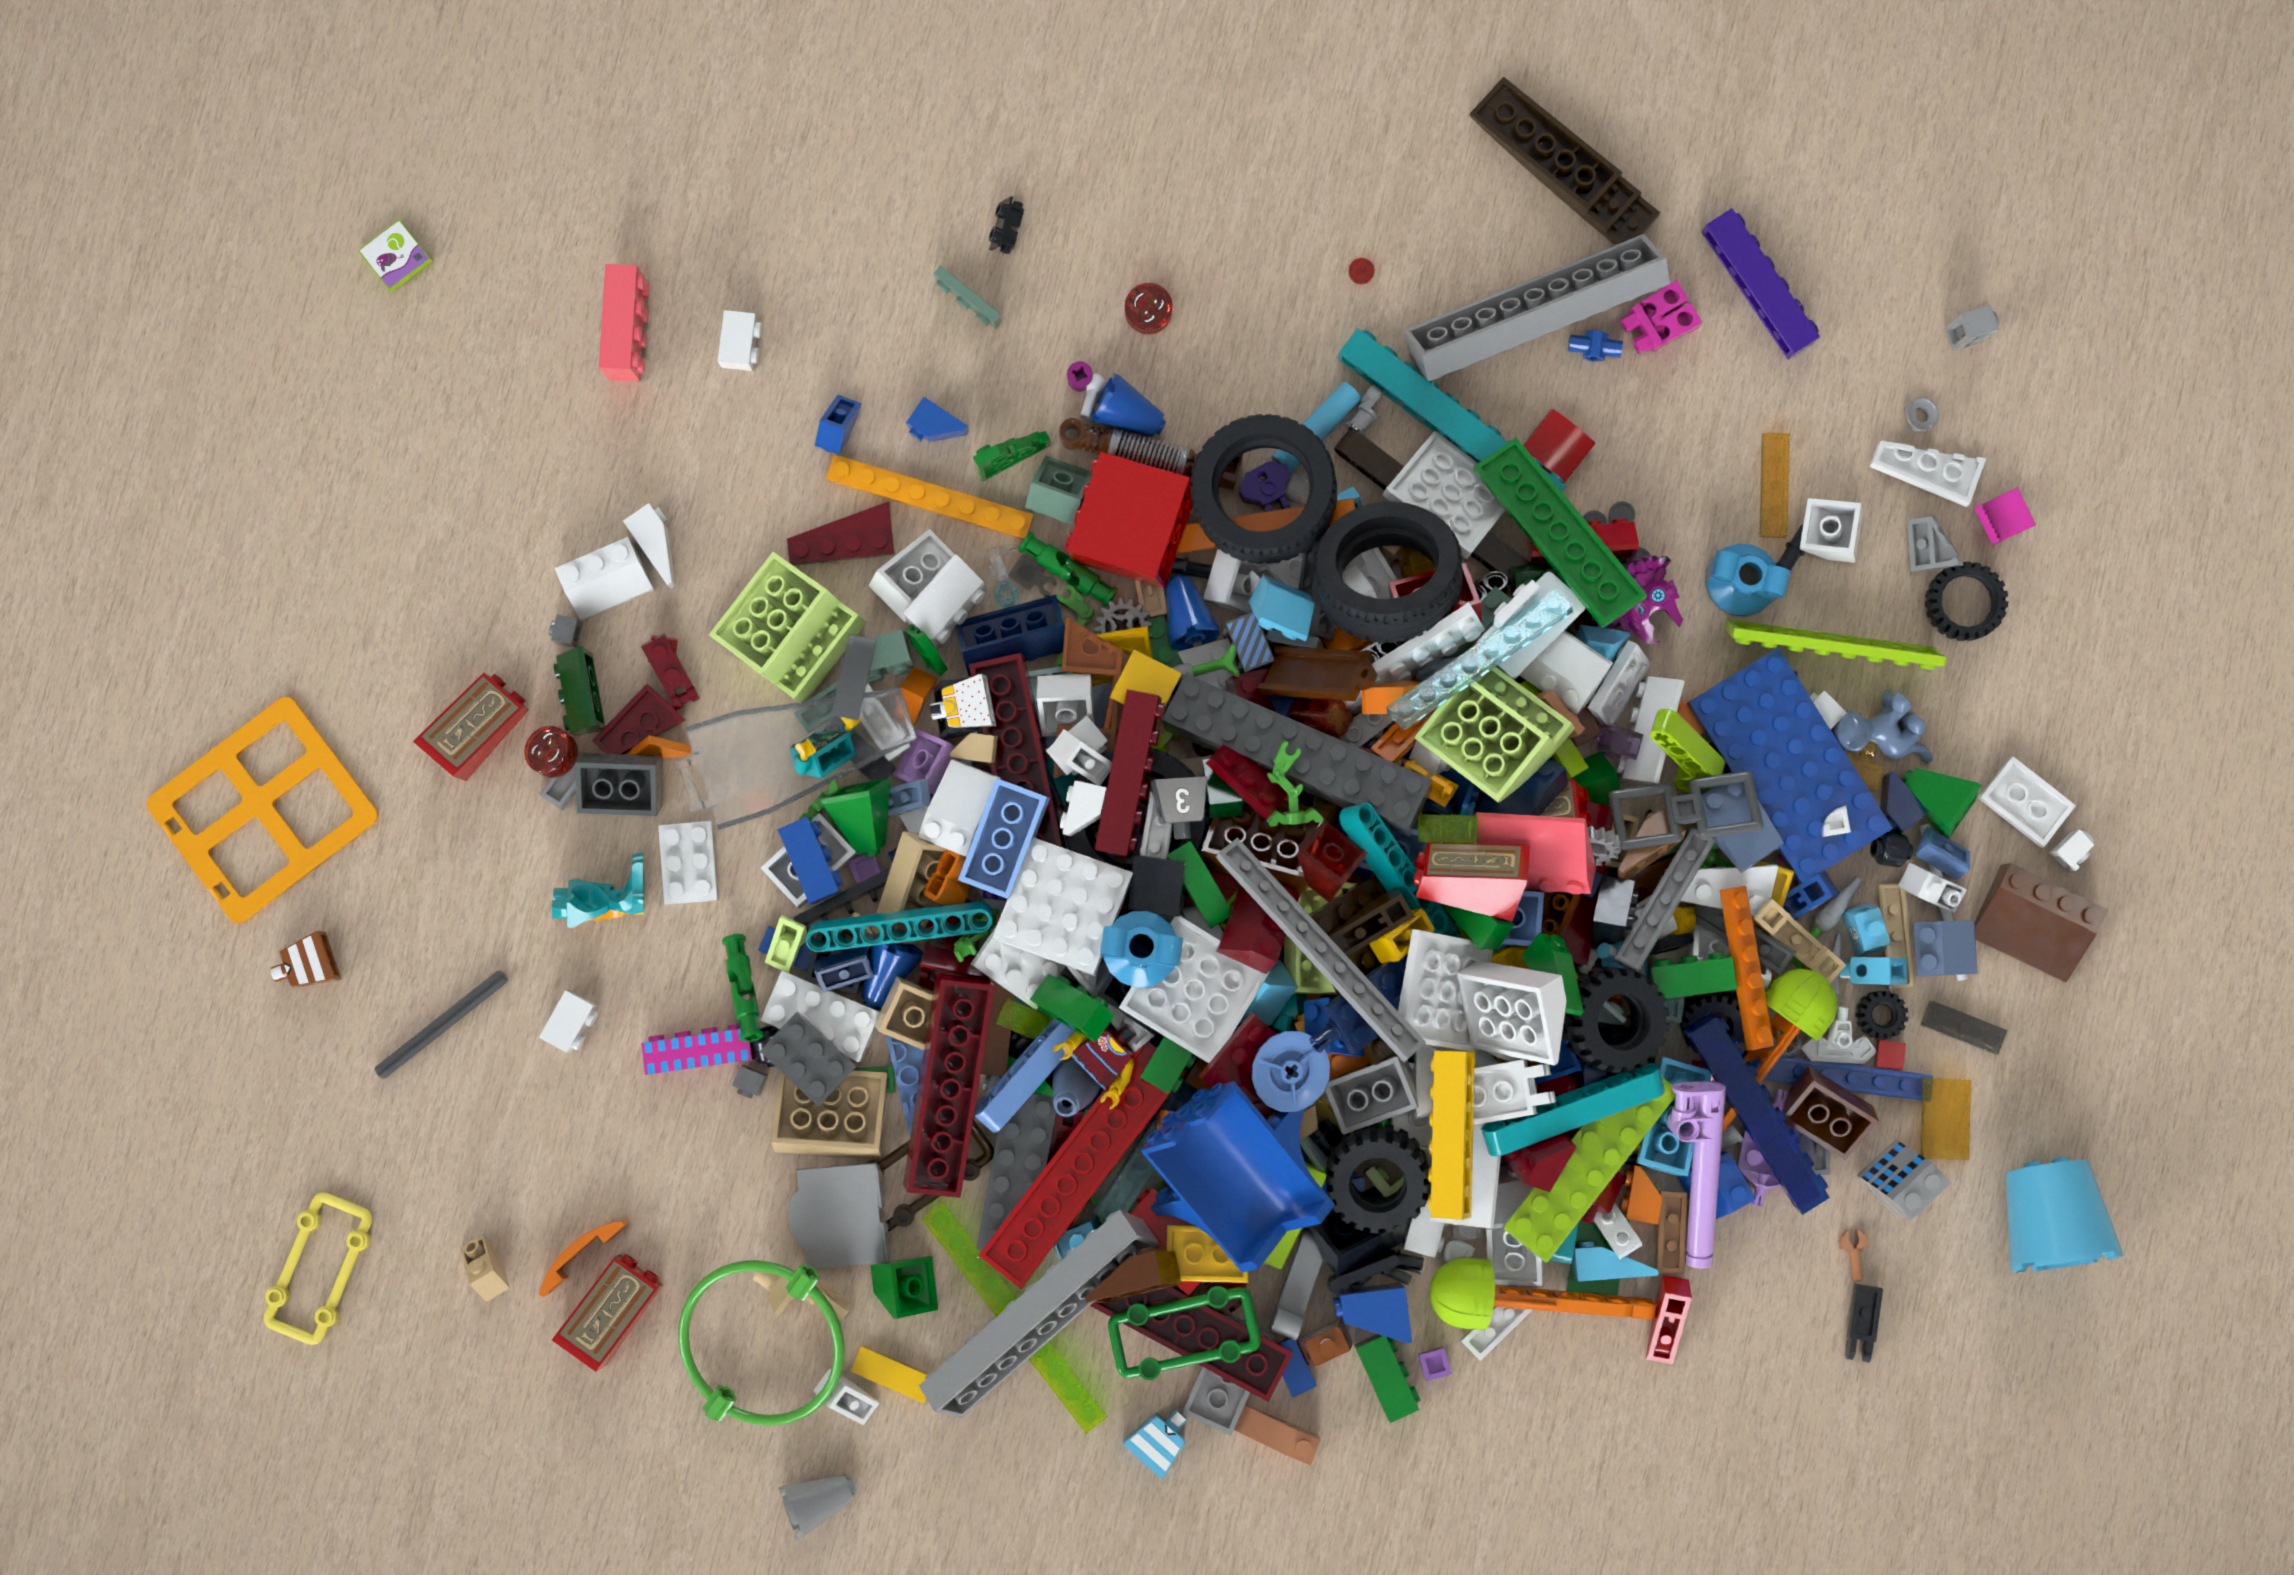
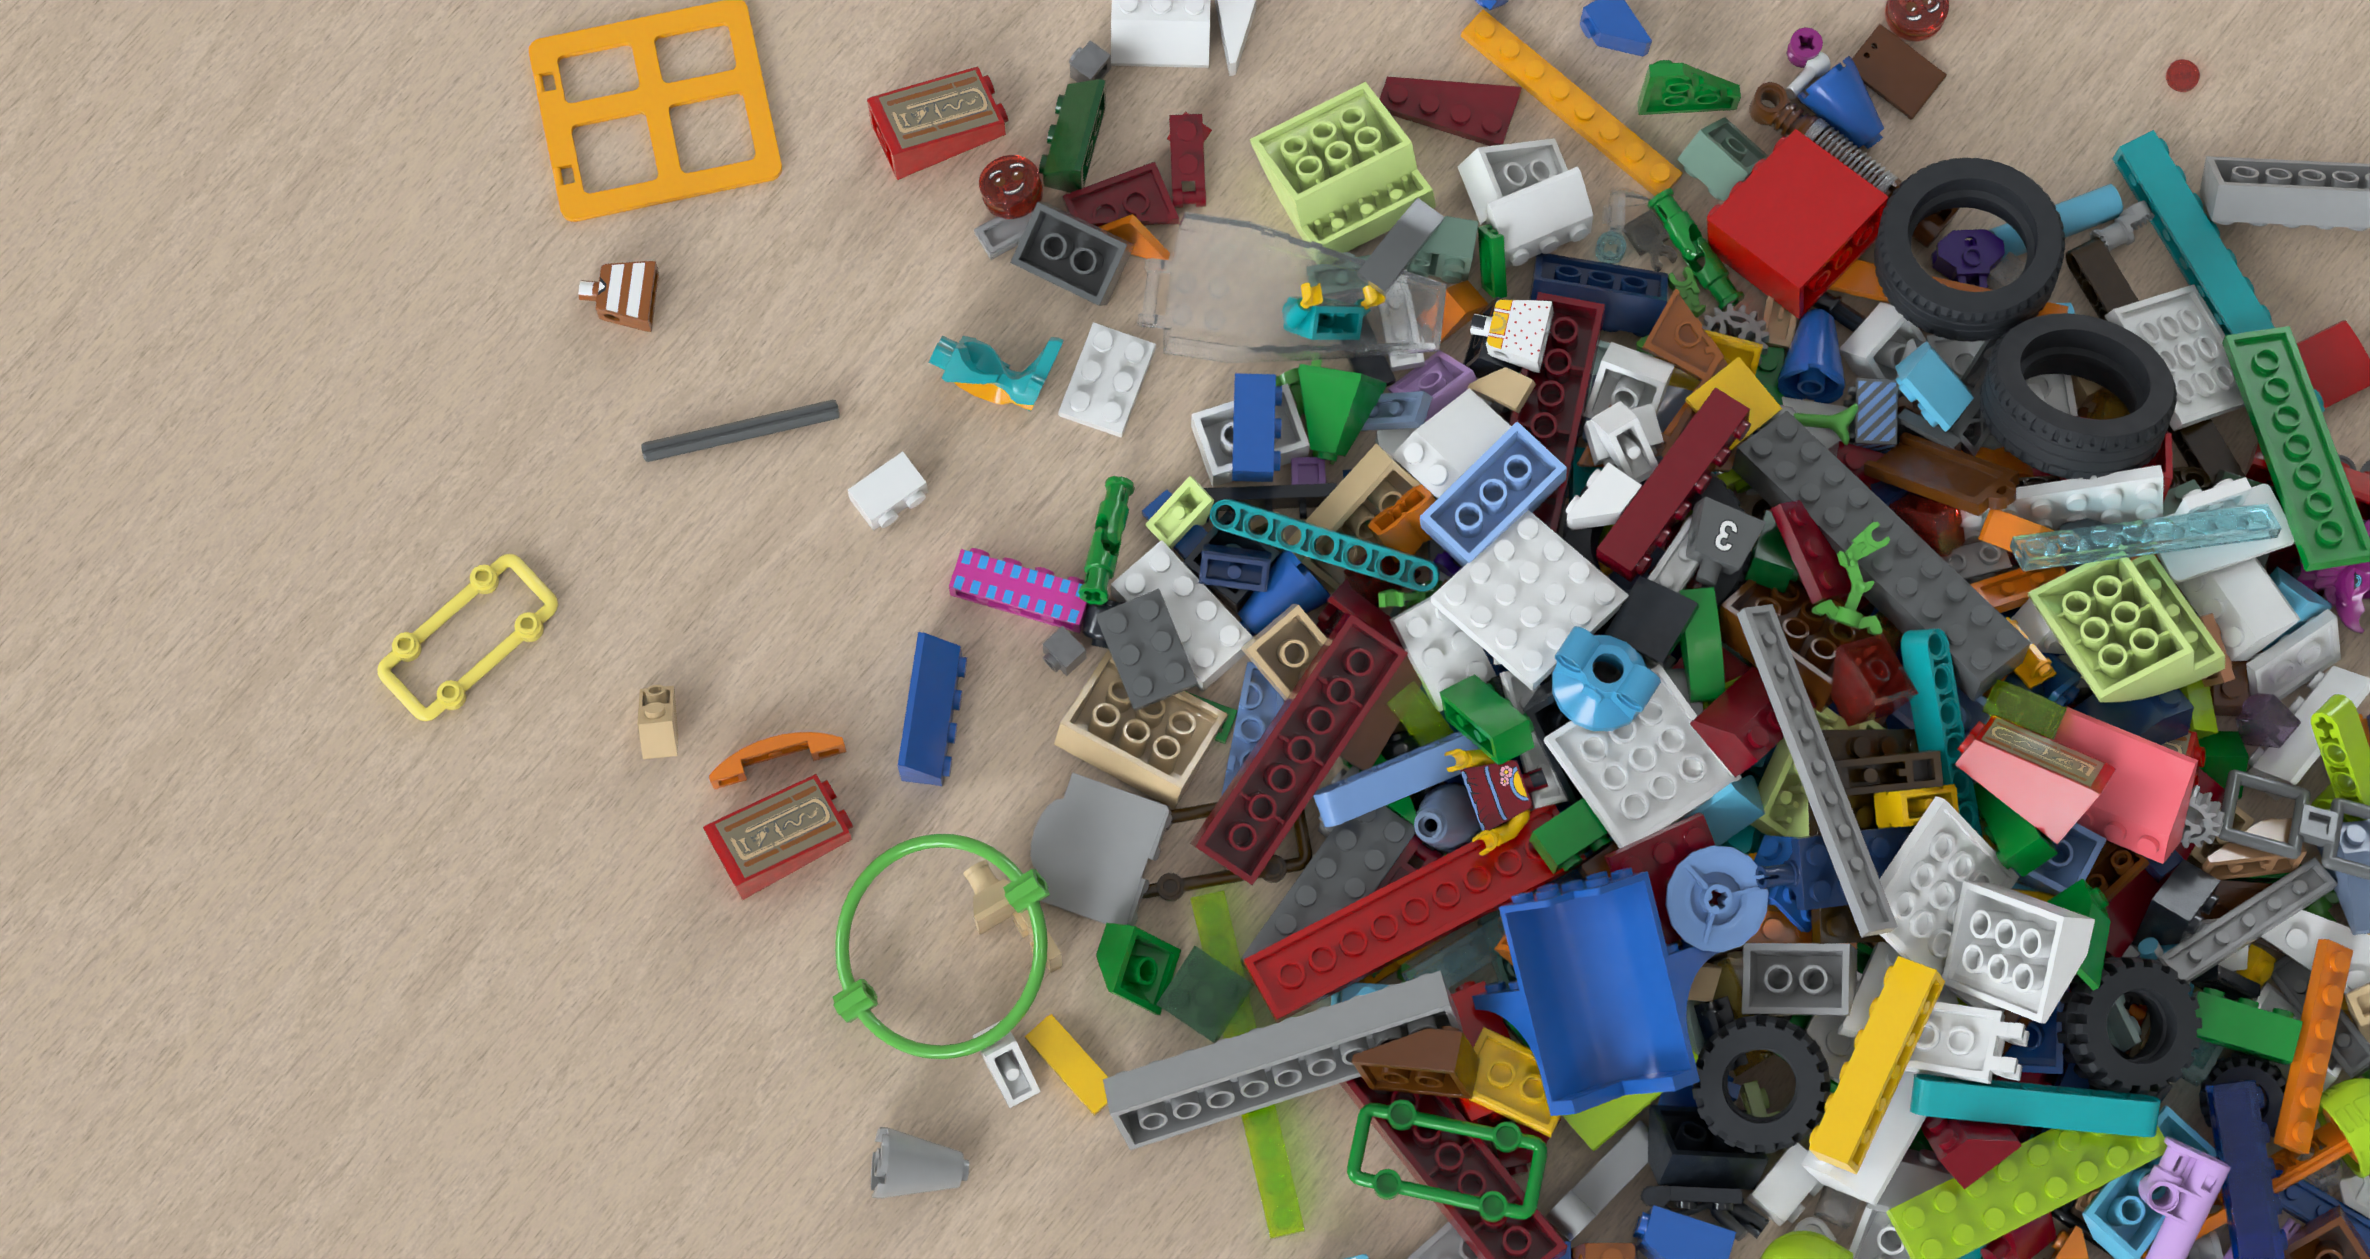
camera: 25 degrees right, 10 degrees down
none -> blue slope [897,632,967,786]
none -> clear green plate [1157,946,1254,1043]
none -> reddish brown container [1852,24,1947,120]

